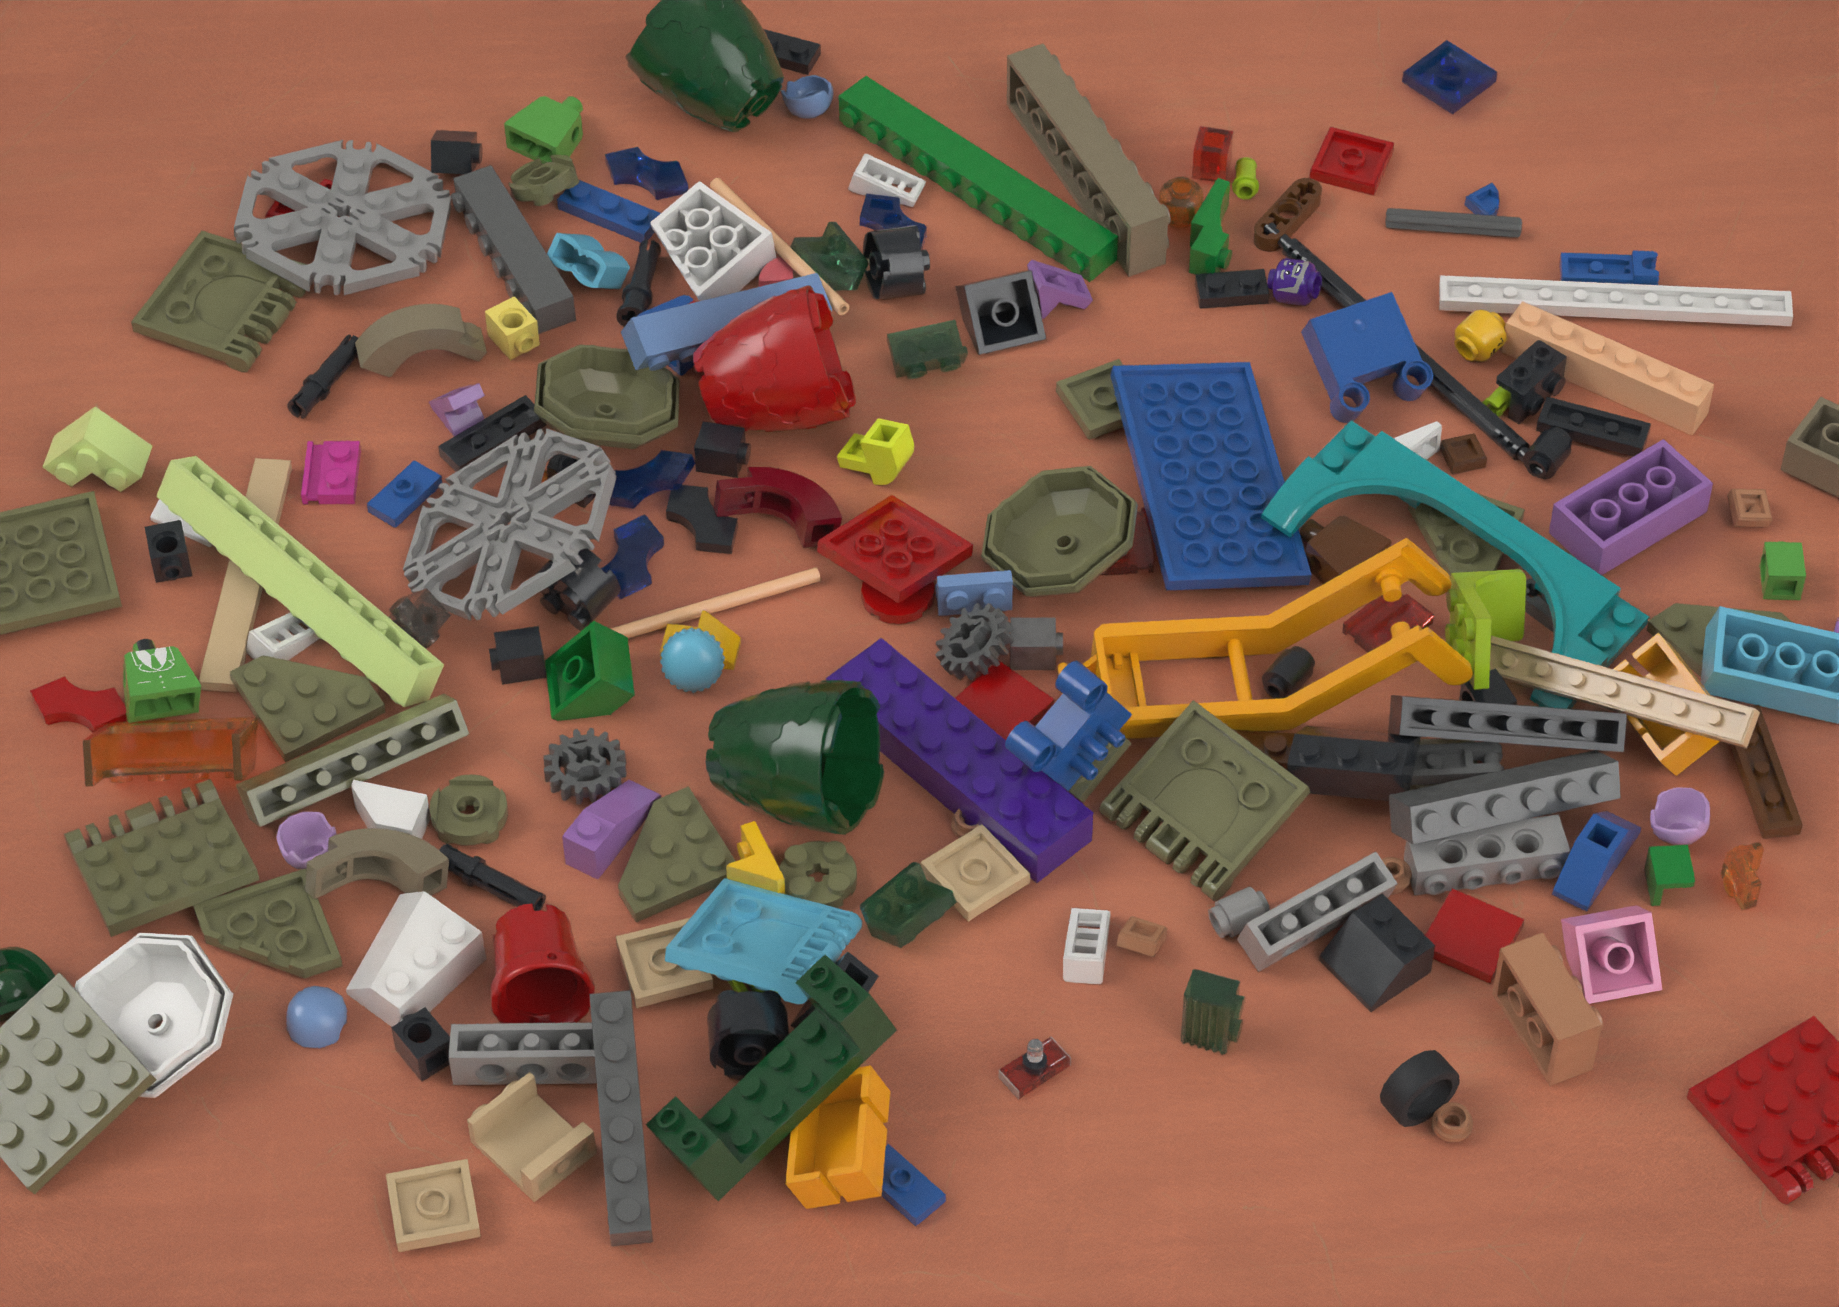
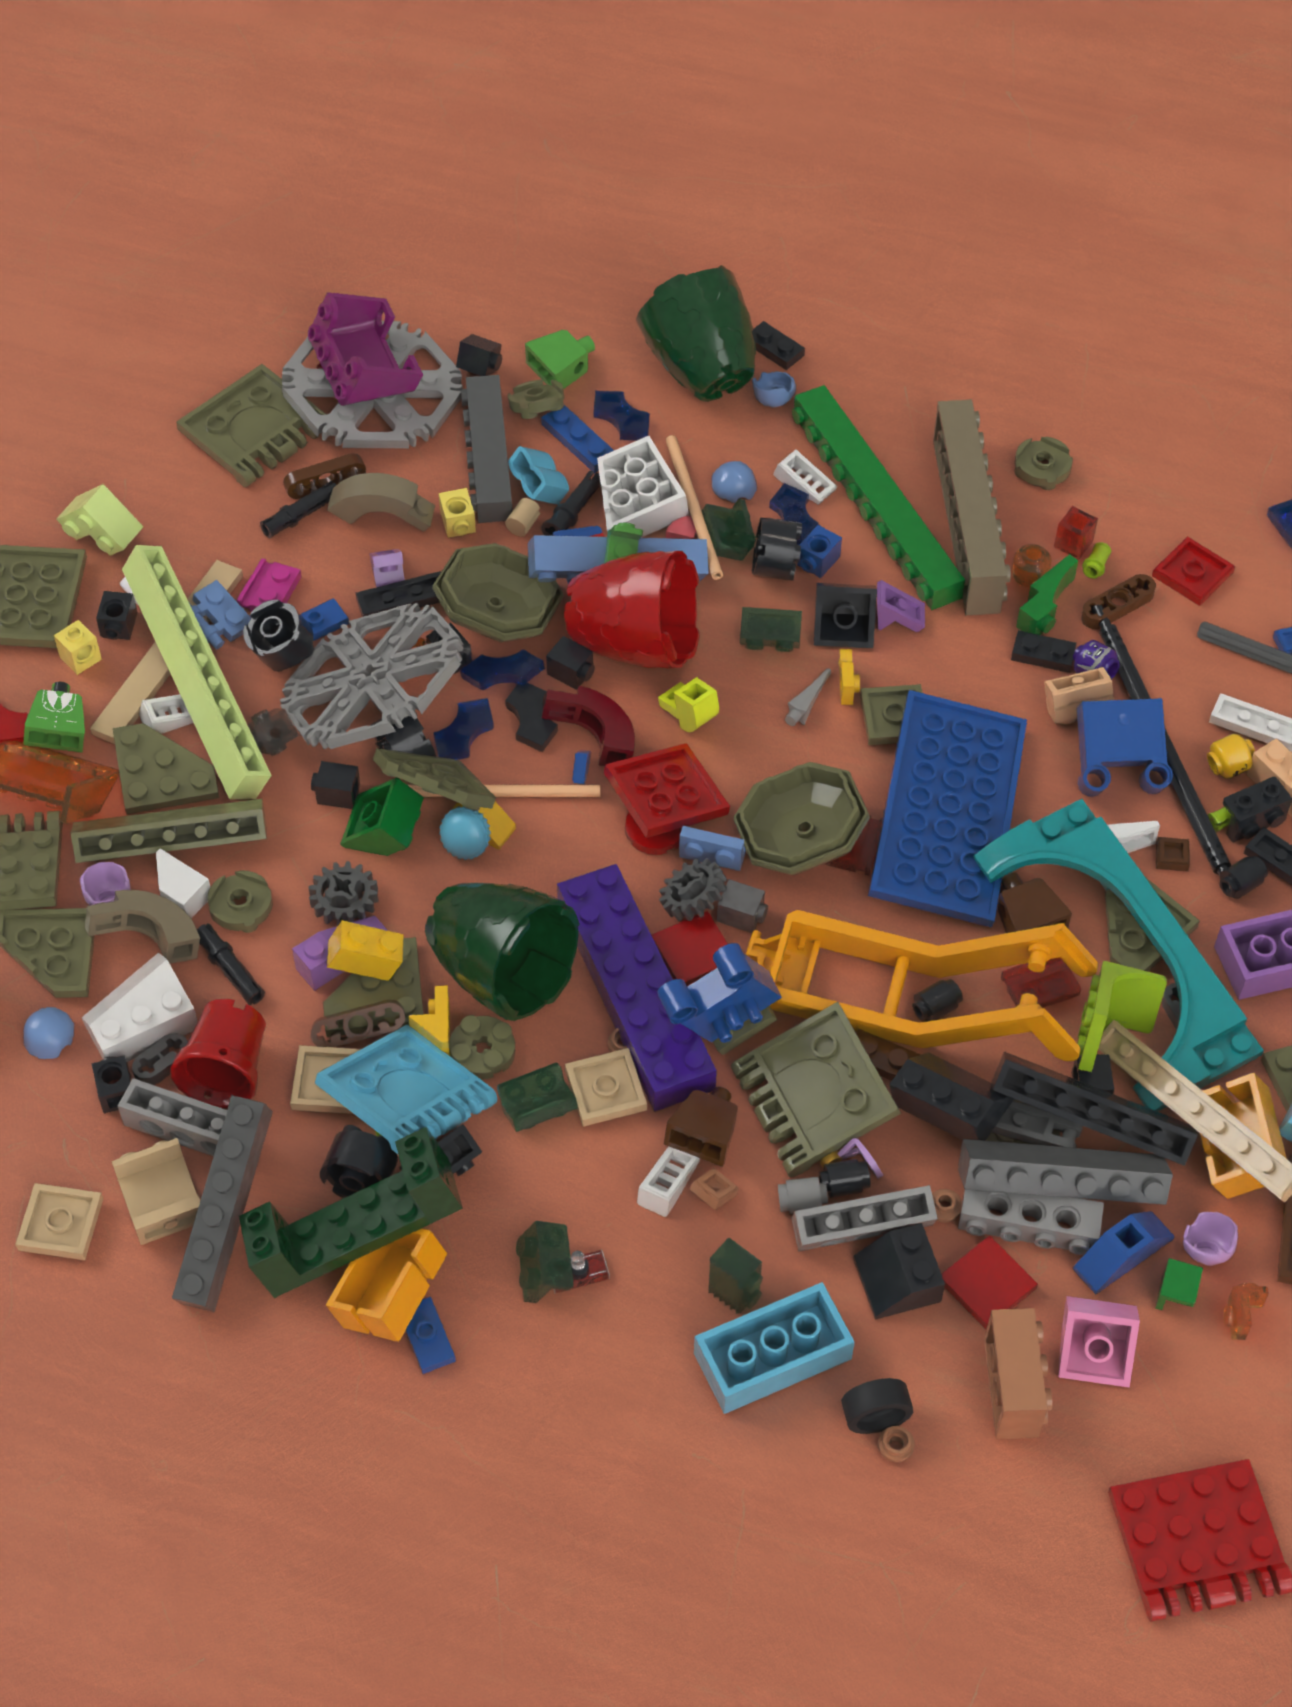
camera: 20 degrees right, 5 degrees up
none -> light yellow brick [54,620,102,675]
none -> dark grey beam [132,1033,188,1085]
none -> medium blue plate [189,580,251,650]
none -> black brick [243,600,314,671]
none -> reddish brown beam [283,453,366,499]
none -> magenta windscreen [308,292,423,406]
none -> reddish brown beam [311,999,405,1047]
none -> yellow brick [327,920,404,981]
none -> olive plate [373,748,496,810]
none -> tan piece [505,498,541,537]
none -> clear green bracket [516,1221,574,1303]
none -> blue tile [572,750,591,784]
none -> bright green bracket [604,522,643,563]
none -> reddish brown torso [664,1087,738,1167]
none -> medium azure brick [694,1282,855,1414]
none -> medium blue hair [711,461,757,503]
none -> light grey piece [785,668,831,726]
none -> blue brick [797,525,842,578]
none -> black brick [819,1159,871,1198]
none -> lavender piece [820,1138,884,1179]
none -> yellow plate [838,649,860,705]
none -> olive plate [1015,437,1073,490]
none -> light nougat brick [1044,667,1114,725]

